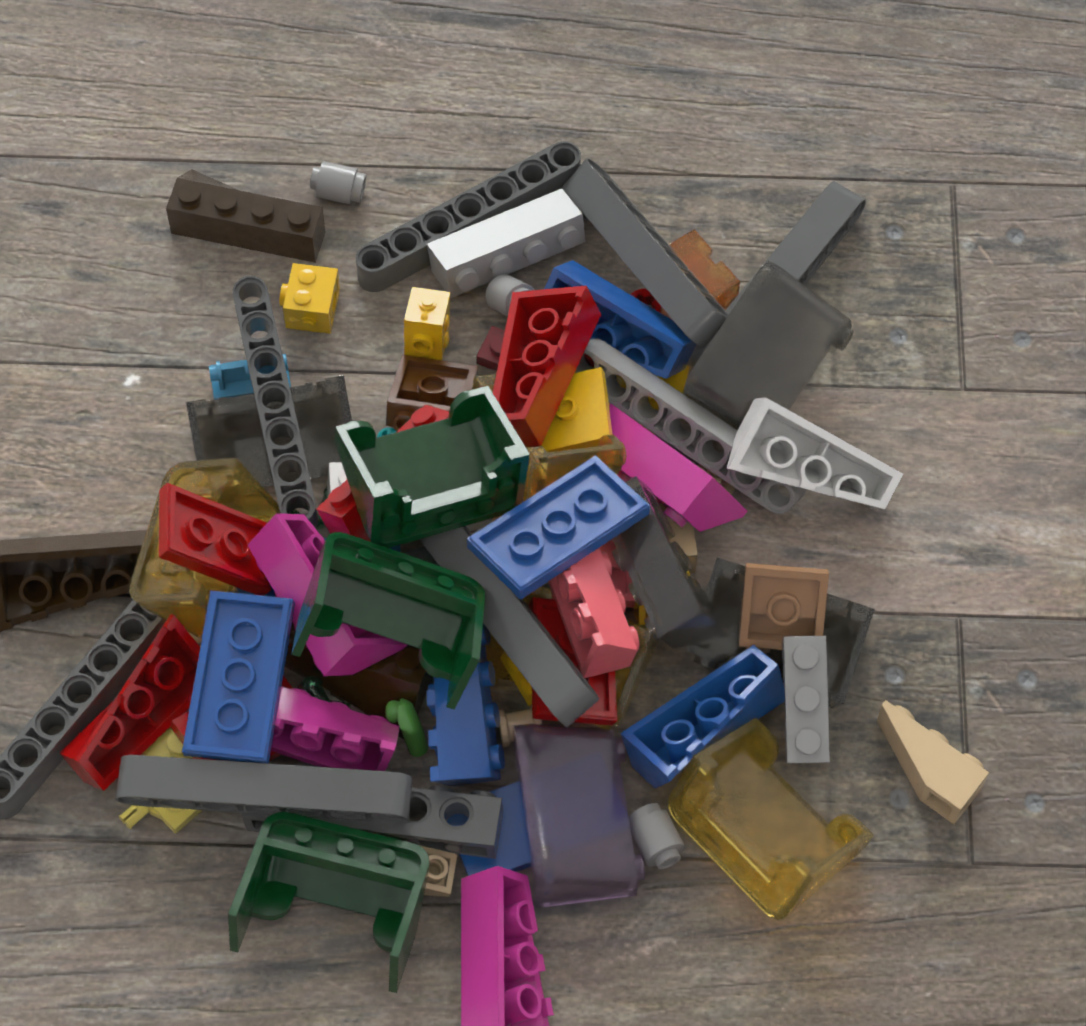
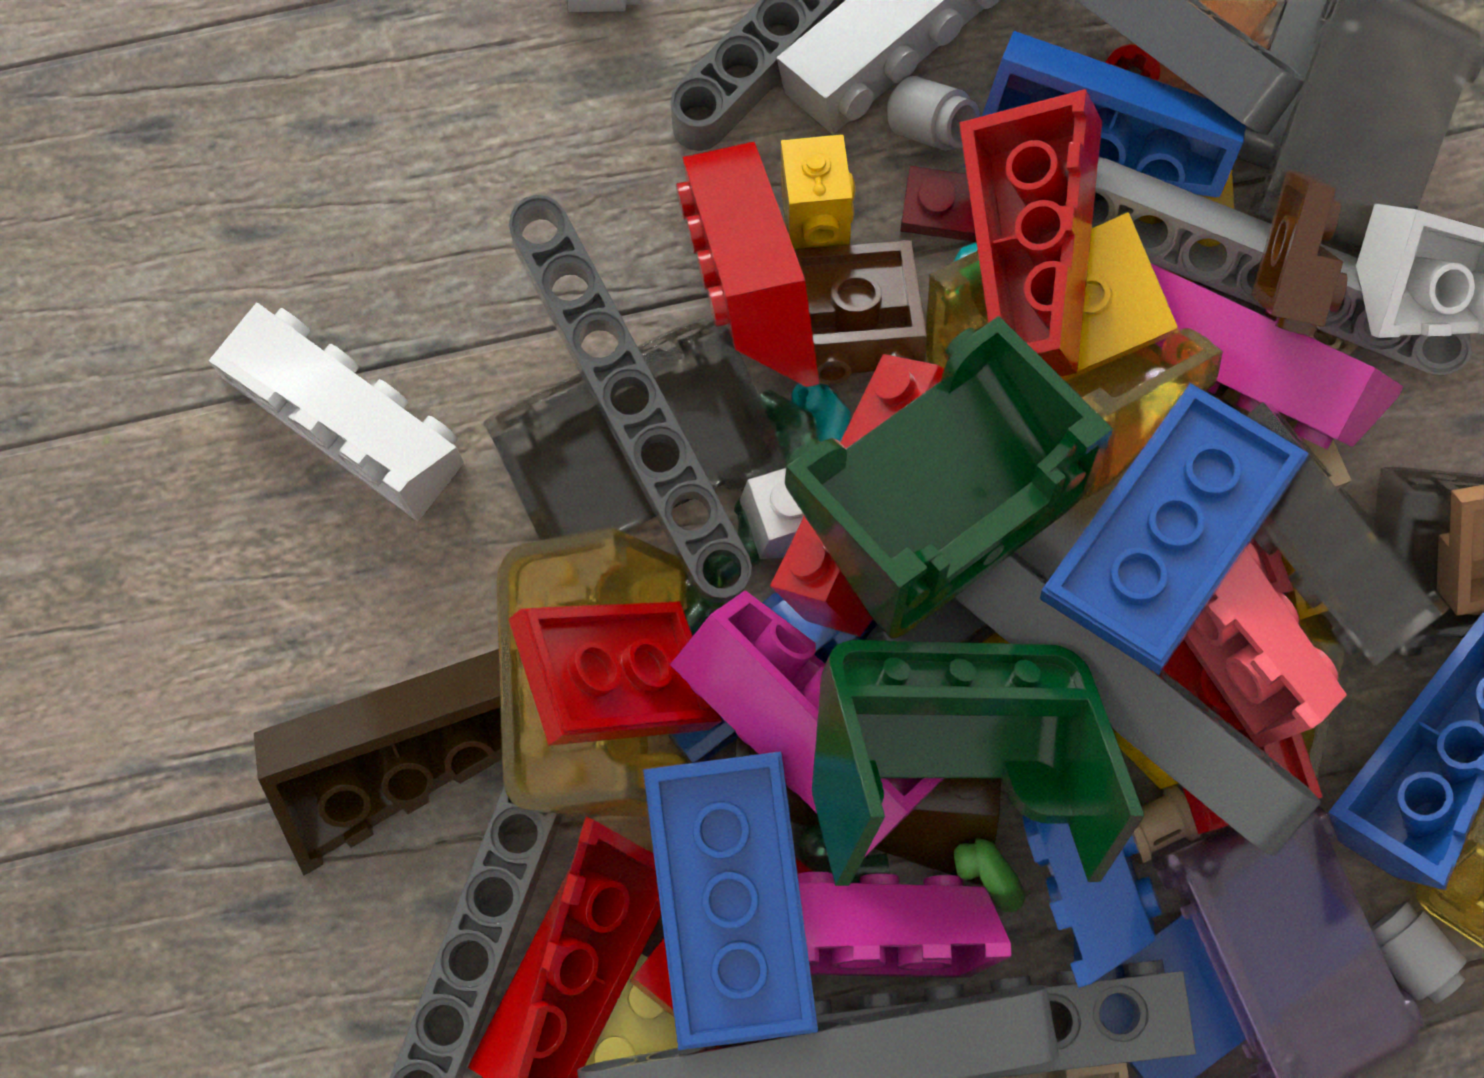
camera: 15 degrees left, 15 degrees up
dark brown wedge [166,169,326,263] -> none
dark azure hinge [209,354,291,400] -> none
yellow head [279,263,340,334] -> none
none -> white wedge [209,302,464,522]
none -> wedge [676,141,819,387]
none -> reddish brown plate [1251,170,1348,336]

